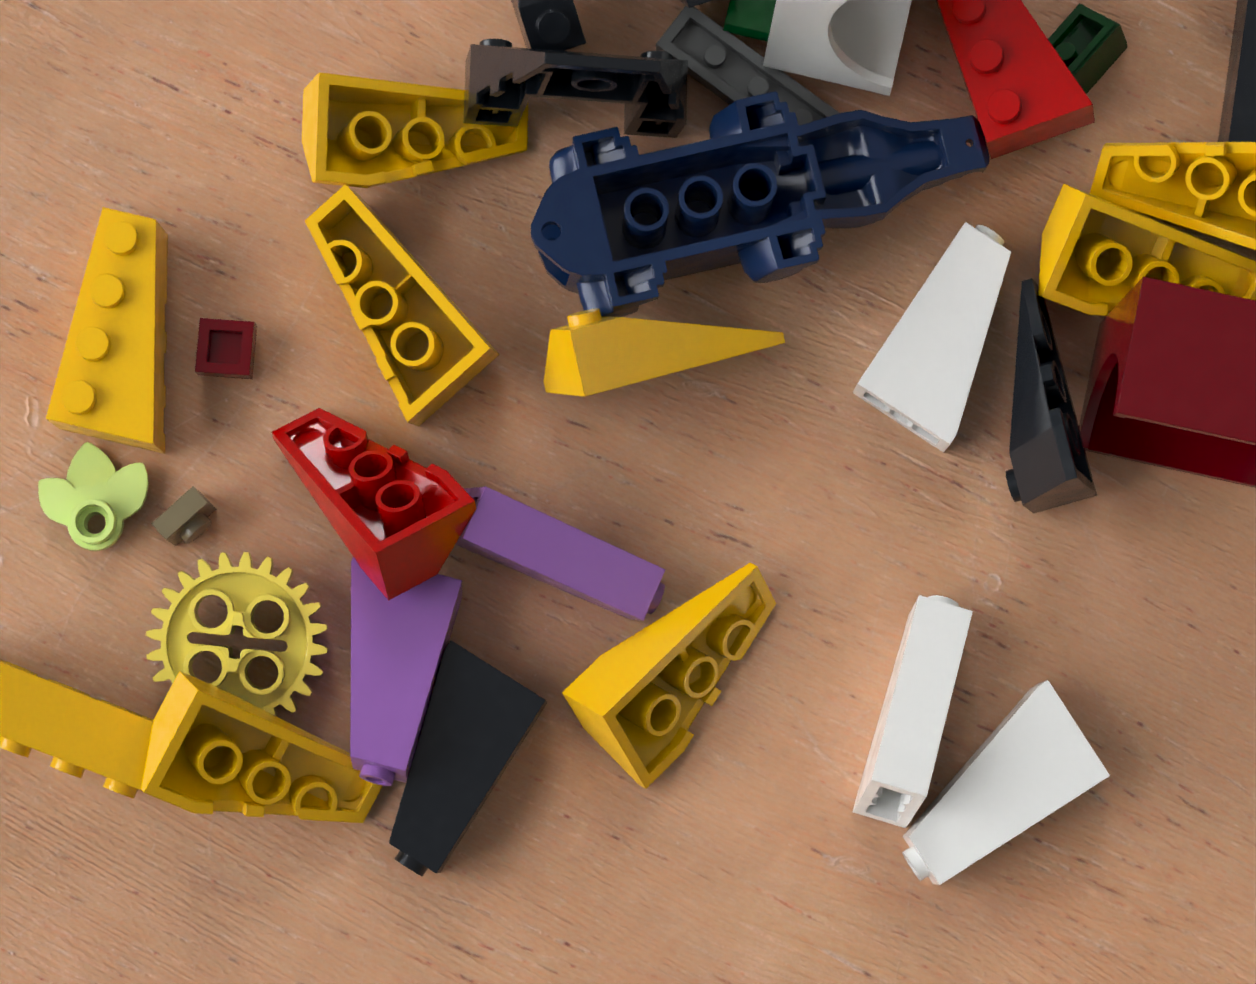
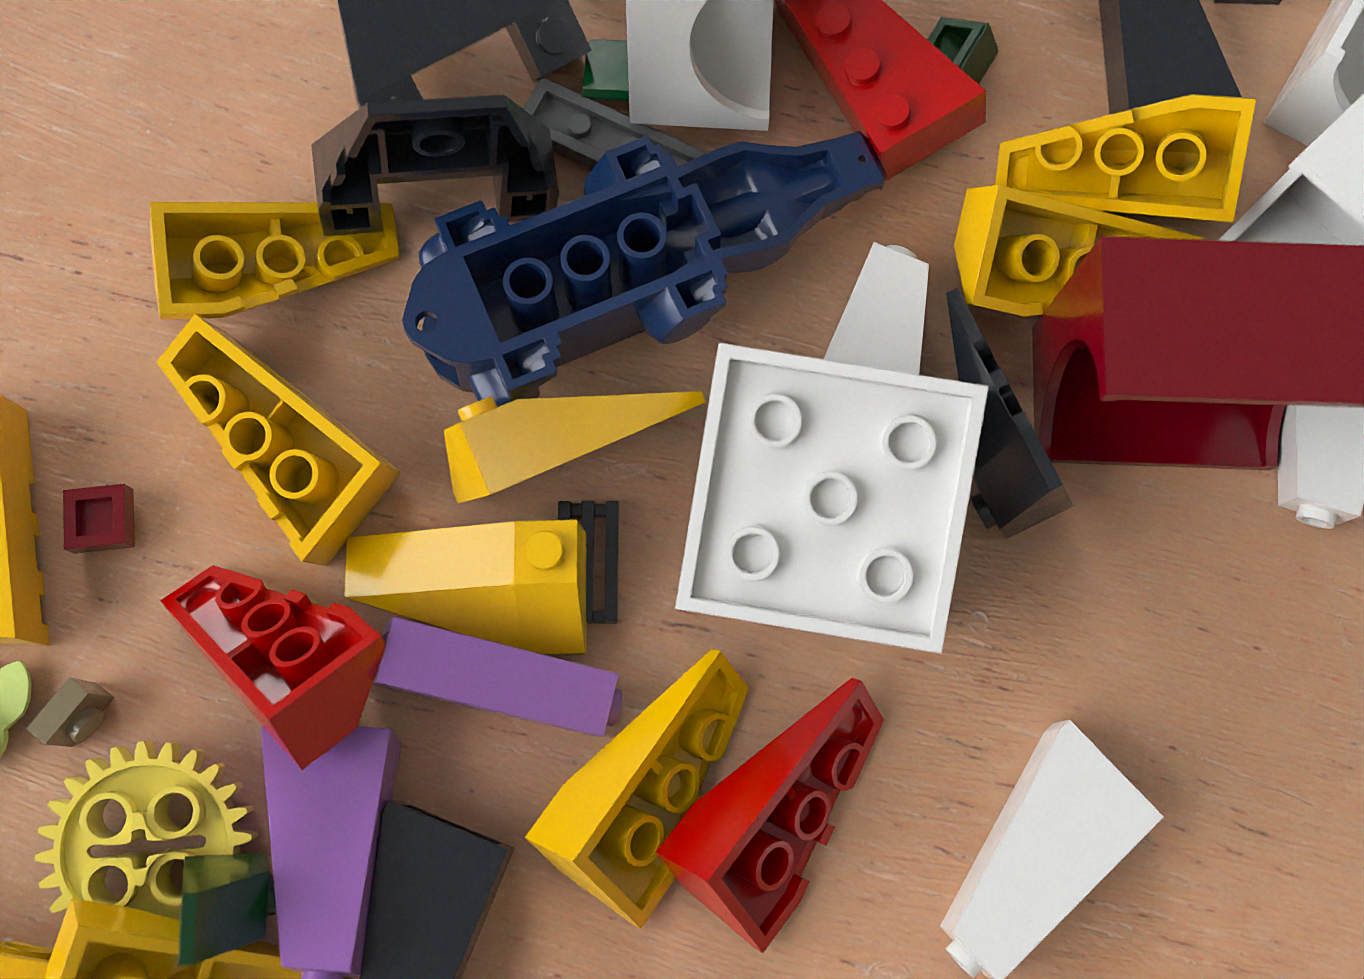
camera: 10 degrees left, 5 degrees down
white slope [852,595,973,828] -> none
none -> dark green slope [178,853,277,965]
none -> yellow wedge [344,520,587,655]
none -> black tile [558,501,619,624]
none -> red wedge [655,677,884,953]
none -> white container [675,343,988,654]

